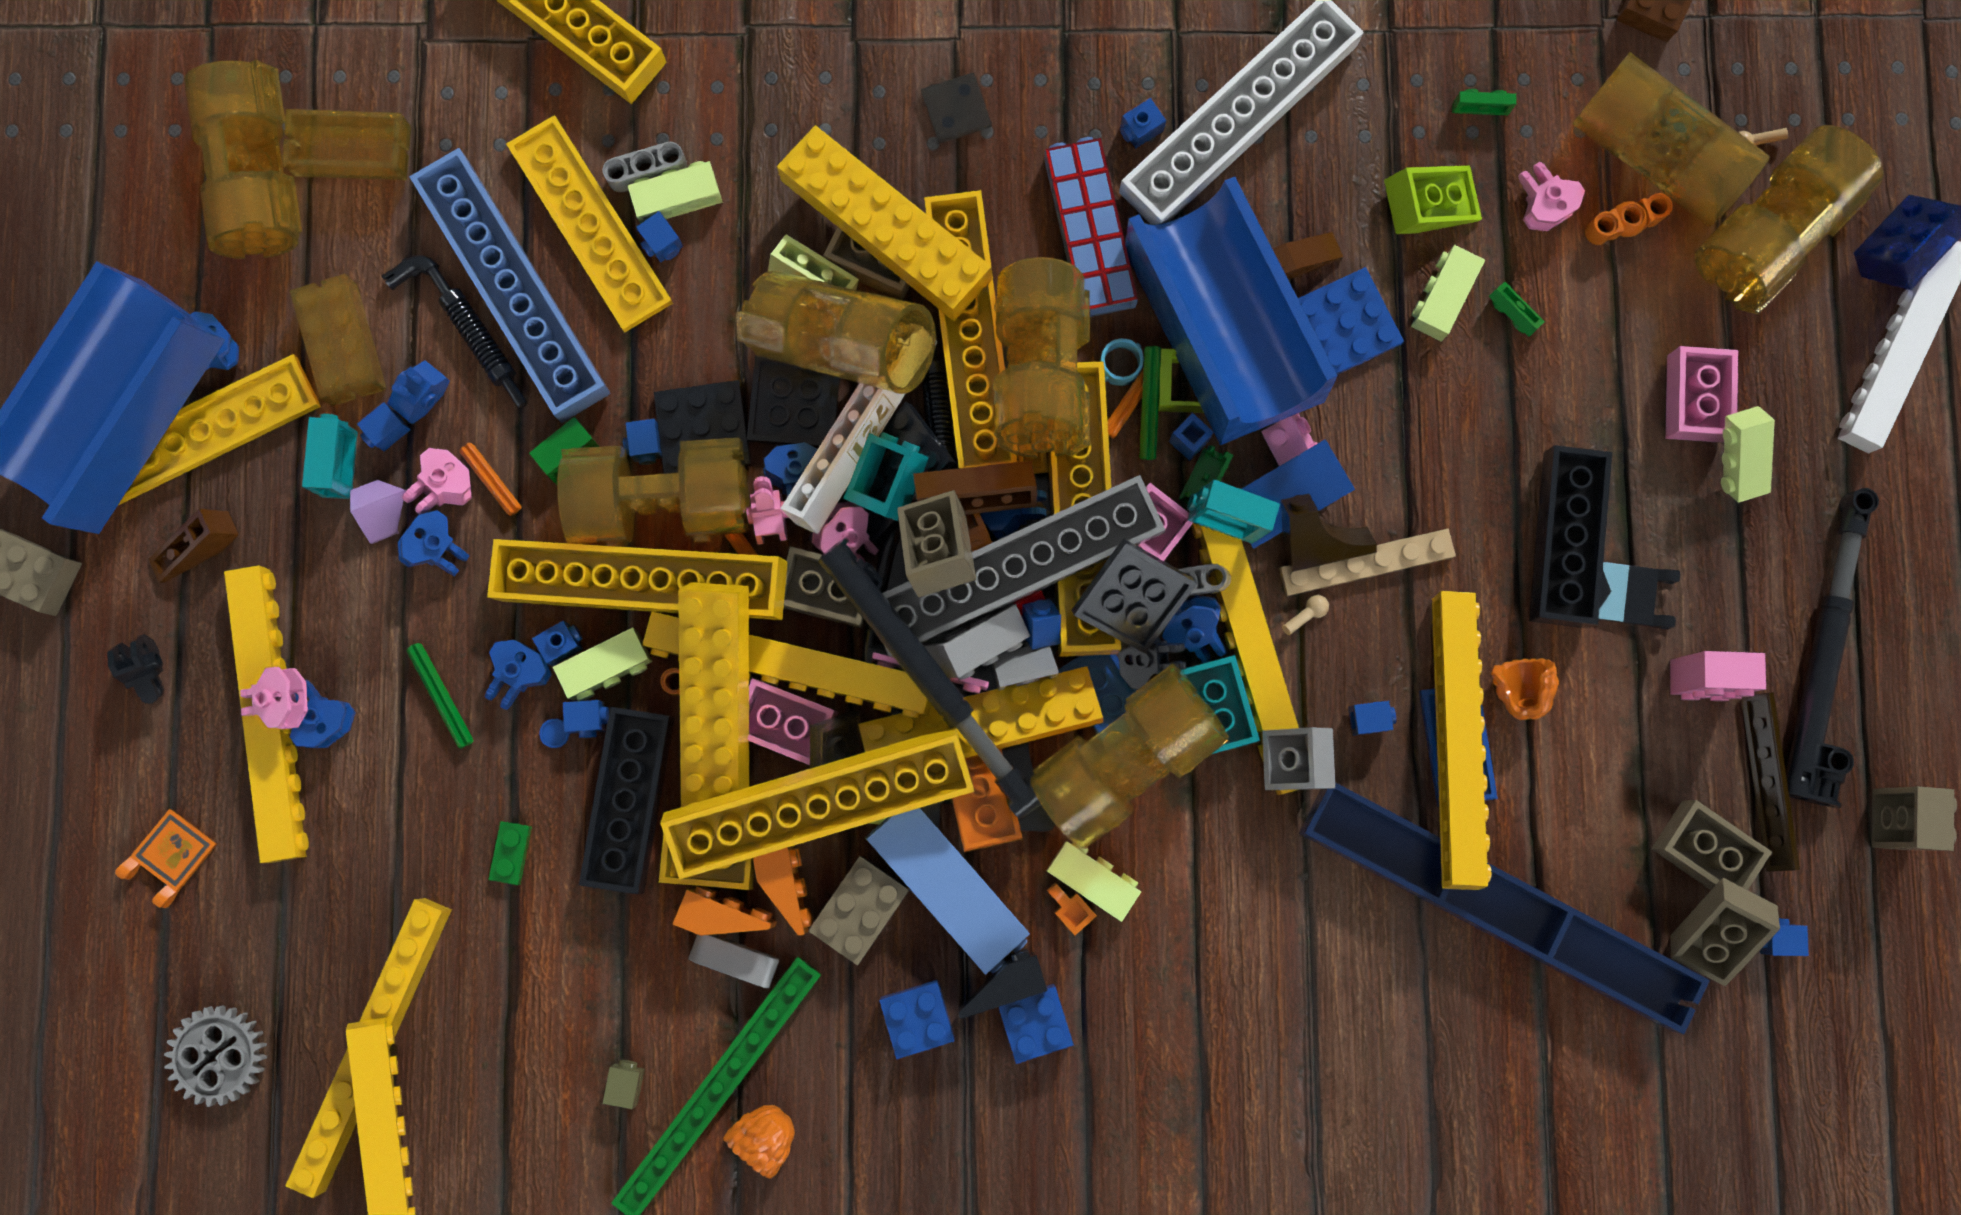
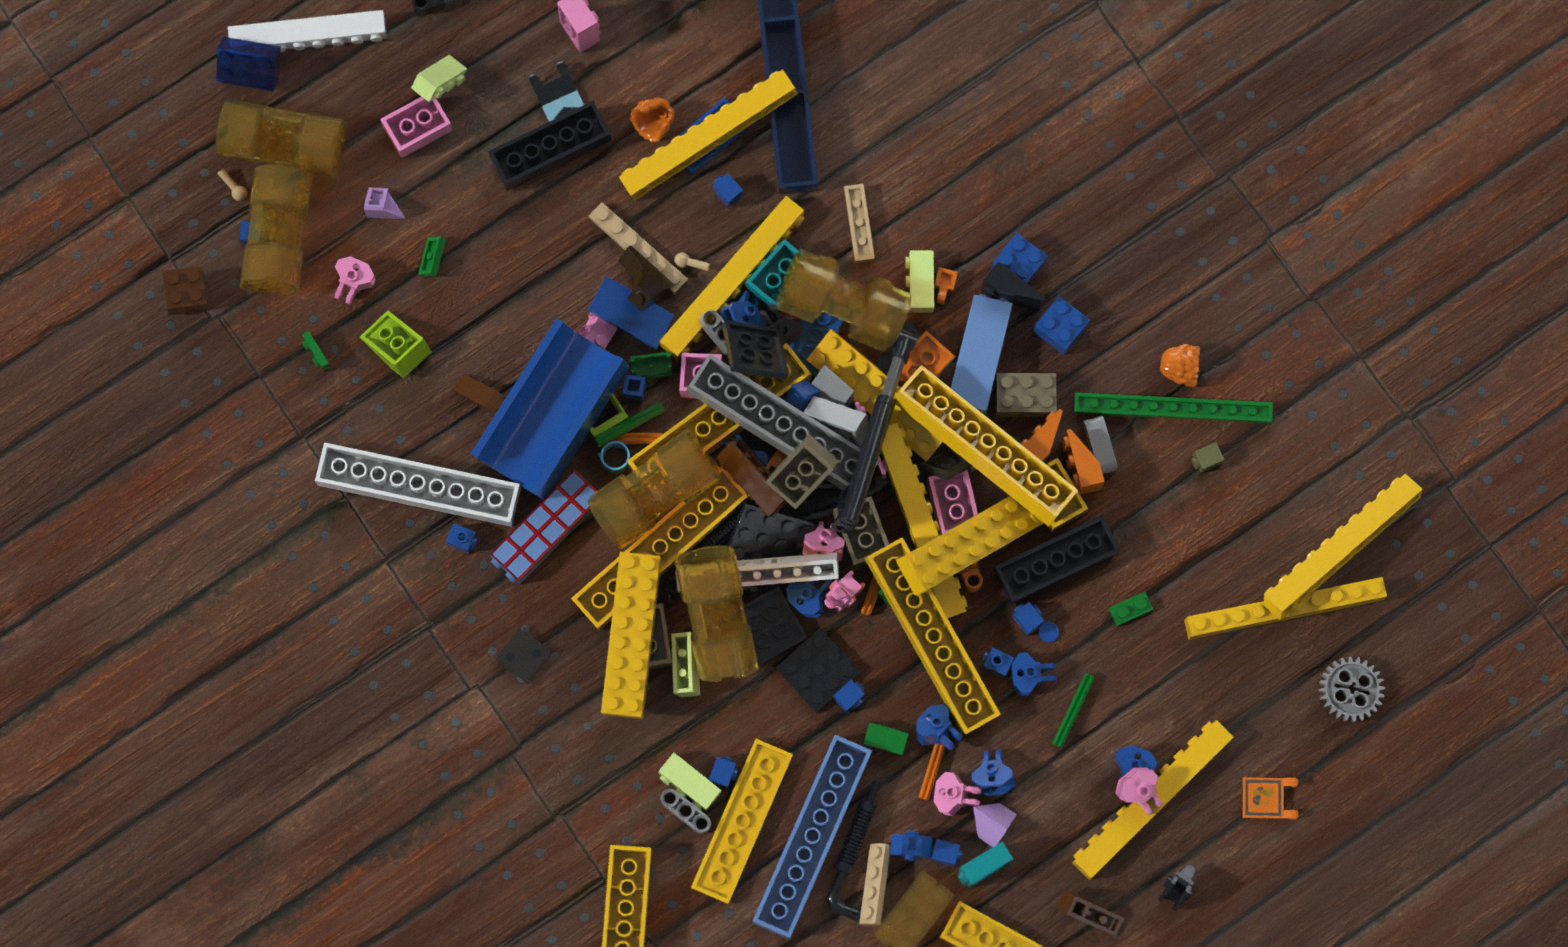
camera: 125 degrees left, 5 degrees down
yellowish green brick [553,627,653,701] -> none
clear yellow cylinder [557,438,750,547] -> none
teal window [843,432,929,522] -> none
teal window [1187,480,1280,544] -> none
light grey slope [1262,727,1335,790] -> none
blue plate [1298,267,1404,375] -> none
yellowish green brick [1411,245,1485,342] -> none
orange piece [1585,193,1673,245] -> none
none -> lavender slope [364,188,406,219]
none -> tan plate [844,184,875,263]
none -> tan plate [859,843,891,926]
none -> blue hinge [916,704,963,750]

